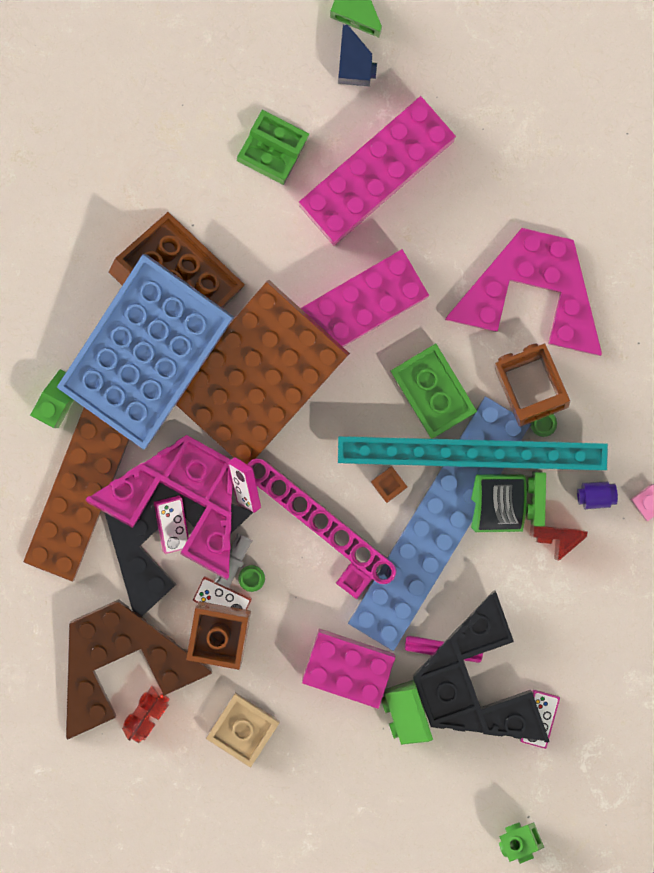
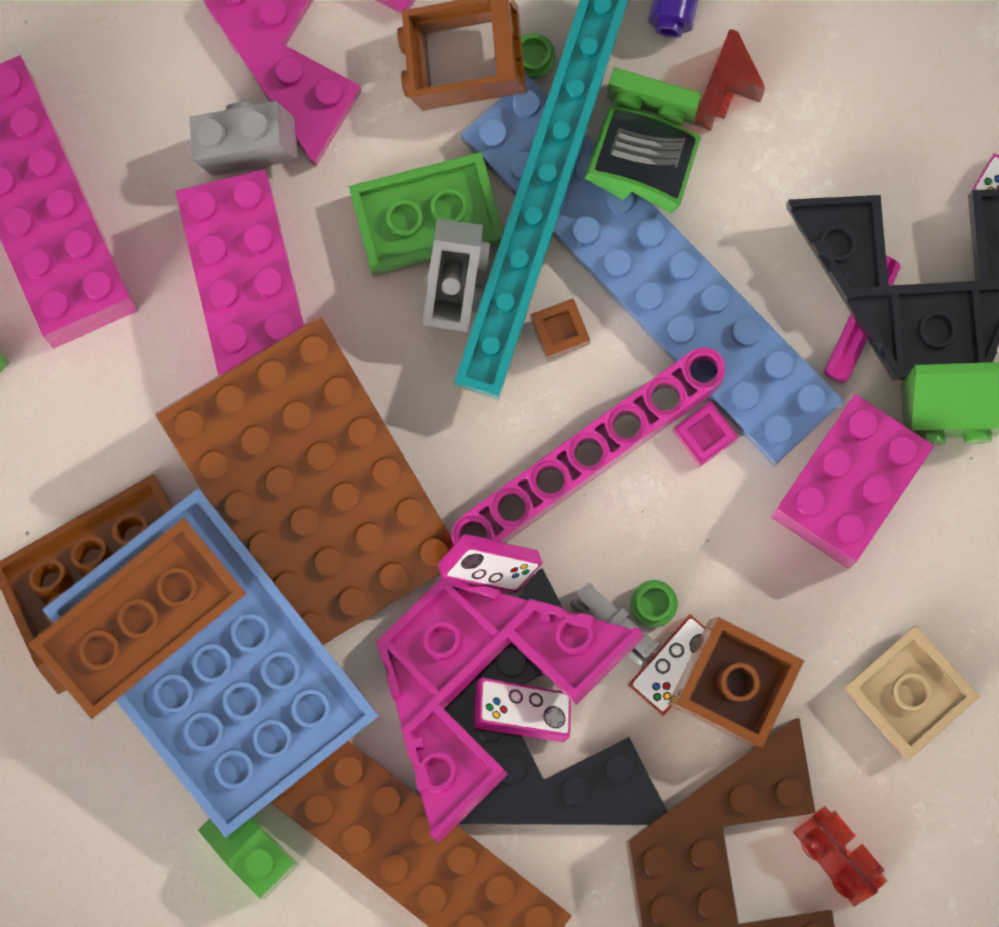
camera: 70 degrees left, 10 degrees down
none -> dark orange plate [28,517,246,719]
none -> light grey brick [189,101,298,175]
none -> light grey brick [422,219,490,332]

